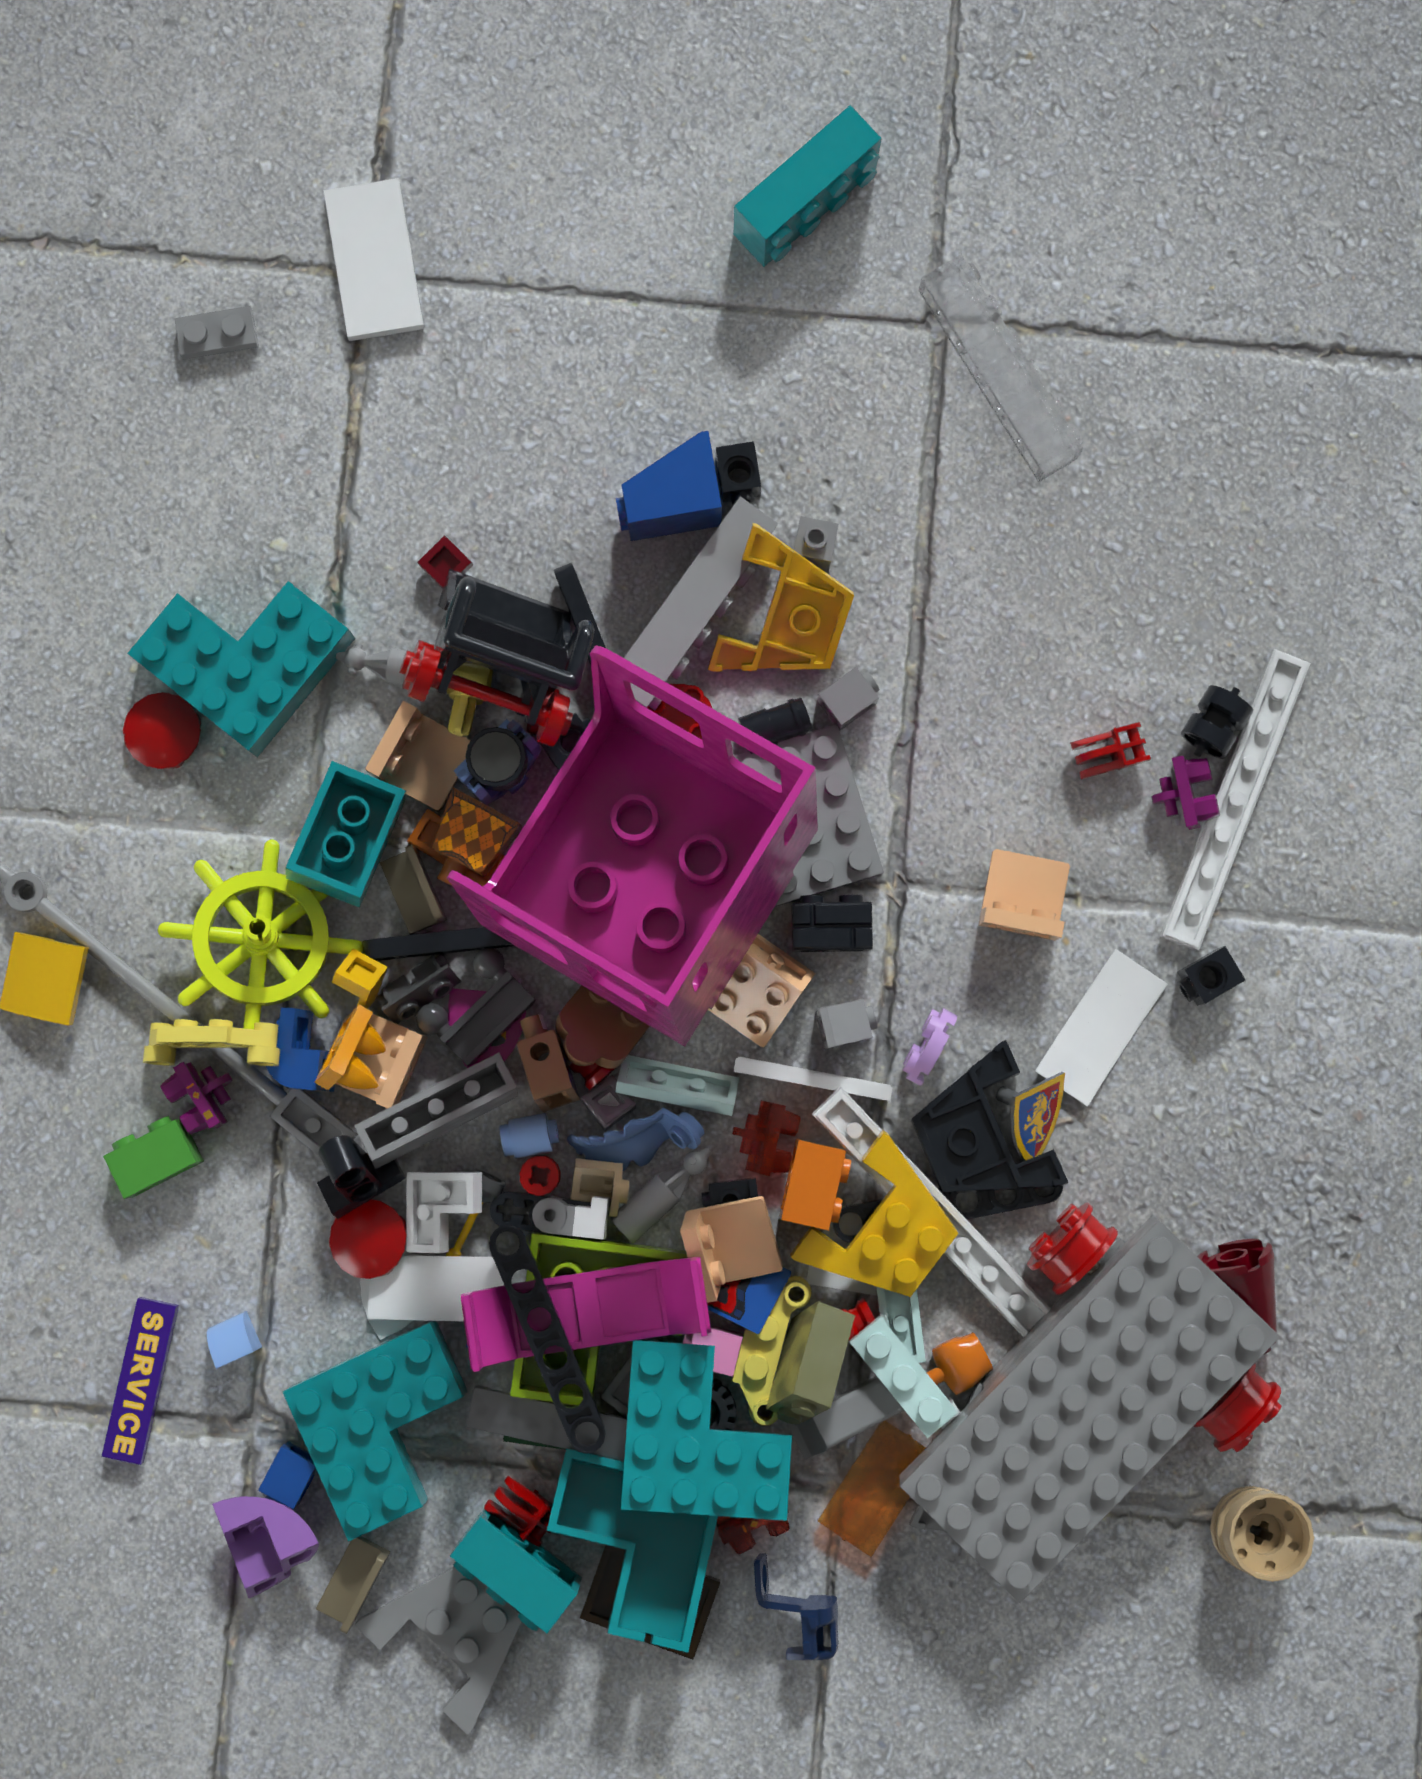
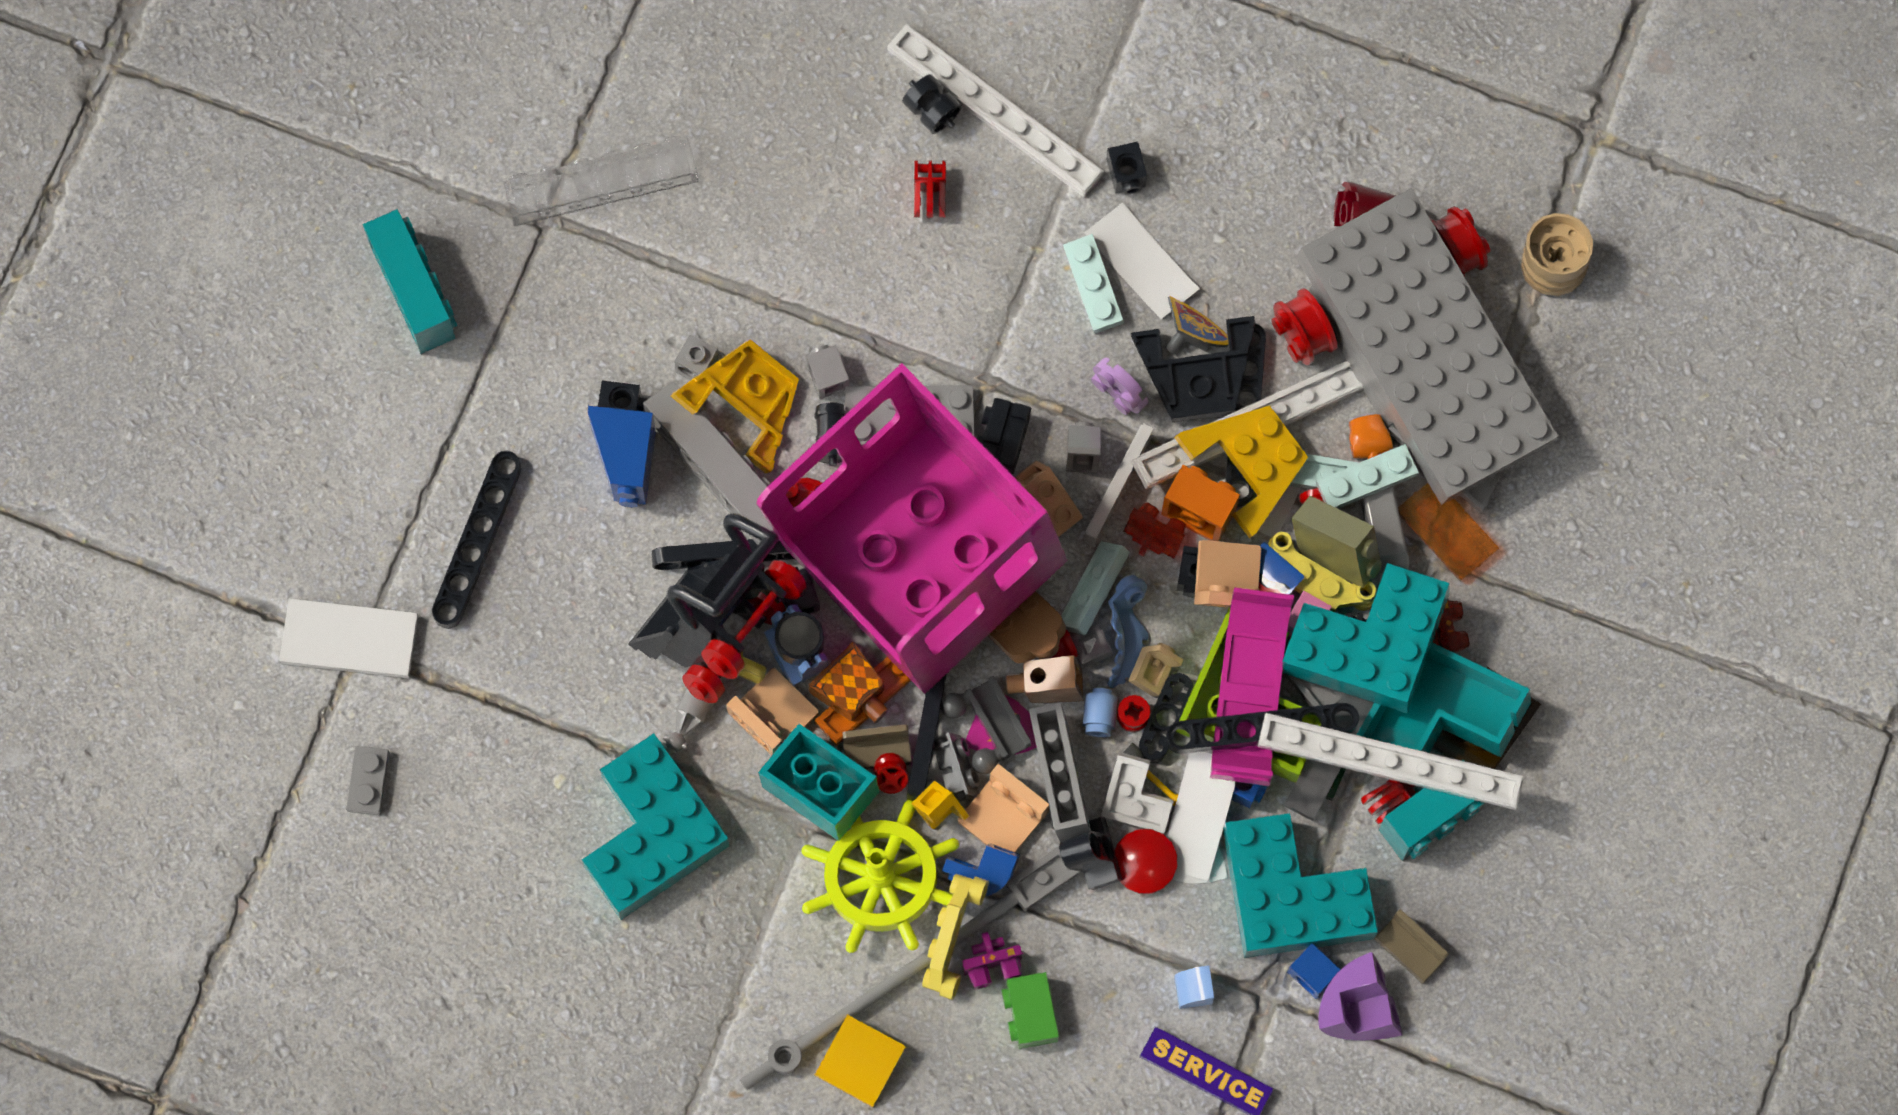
camera: 75 degrees left, 10 degrees down
red dish [123,692,201,769] -> none
light orange tile [314,1004,386,1090] -> none
light grey wing [355,1566,522,1735] -> none
dark red plate [417,535,473,589] -> none
leg [532,1196,611,1239] -> none
light grey wheel [610,1147,711,1244] -> none
dark blue piece [754,1553,839,1660] -> none
light nougat bracket [978,849,1070,941] -> none
magenta hips [1151,755,1220,830] -> none
none -> black beam [432,450,521,629]
none -> red wheel [874,753,908,794]
none -> light aqua plate [1063,234,1124,334]
none -> white tile [1257,713,1524,810]

